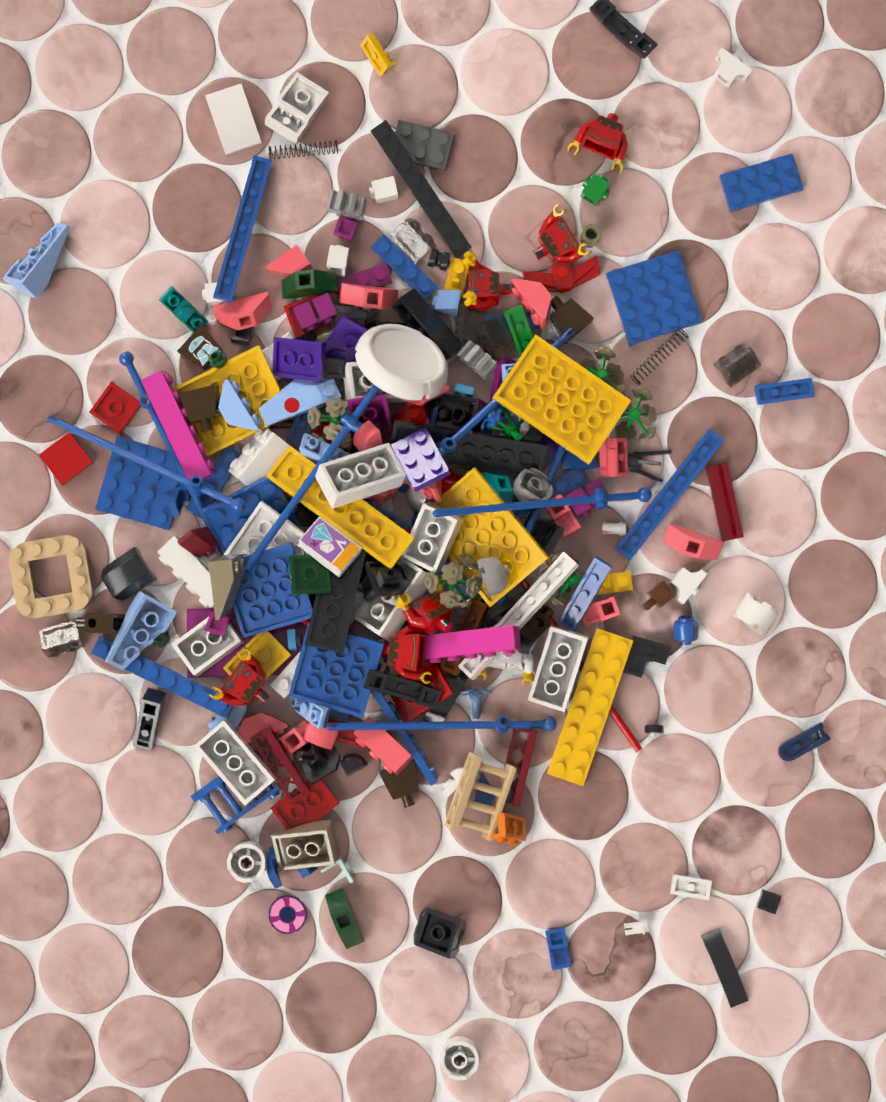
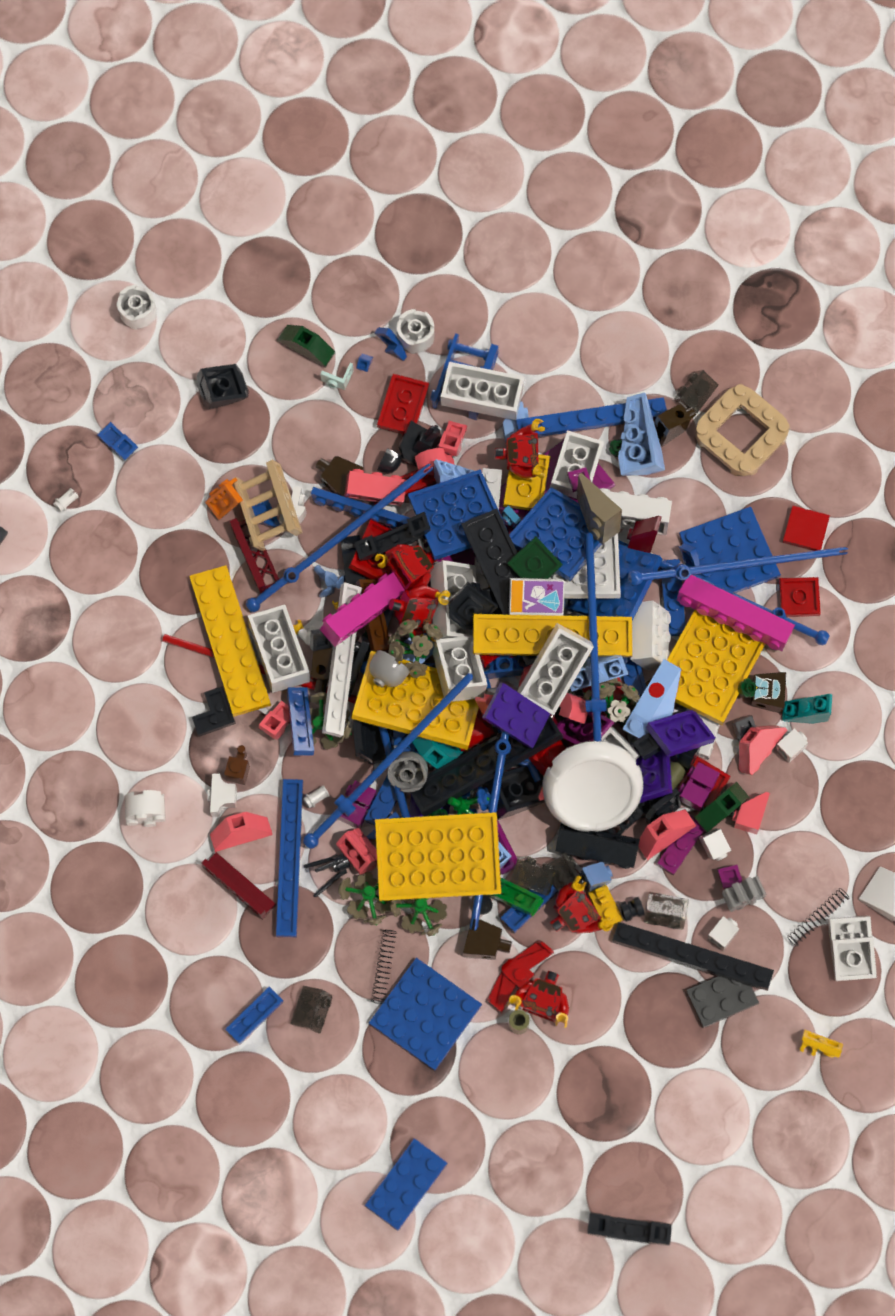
camera: 145 degrees right, 15 degrees down
black slope [101,547,157,601] -> none
black slope [133,687,167,751] -> none
dark brown torso [179,385,221,432] -> none
blue plate [213,155,272,303] -> none
light blue slope [218,379,262,431] -> none
coral slope [238,712,289,746] -> none
dark red fence [250,725,311,803] -> none
tile [269,895,307,934] -> none
dark tan slope [271,819,340,871] -> none
blue plate [371,234,438,301] -> none
dark azure plate [454,383,475,397] -> none
light grey gear [457,340,497,380] -> none
coral slope [510,279,551,330] -> none
coral brick [545,494,581,538] -> none
red torso [568,113,628,173] -> none
green brick [580,173,610,207] -> none
yellow plate [597,571,633,595] -> none
black tile [644,725,664,734] -> none
white plate [670,874,712,900] -> none
blue head [674,616,699,645] -> none
white brick [713,48,752,88] -> none
dark blue plate [778,722,831,761] -> none

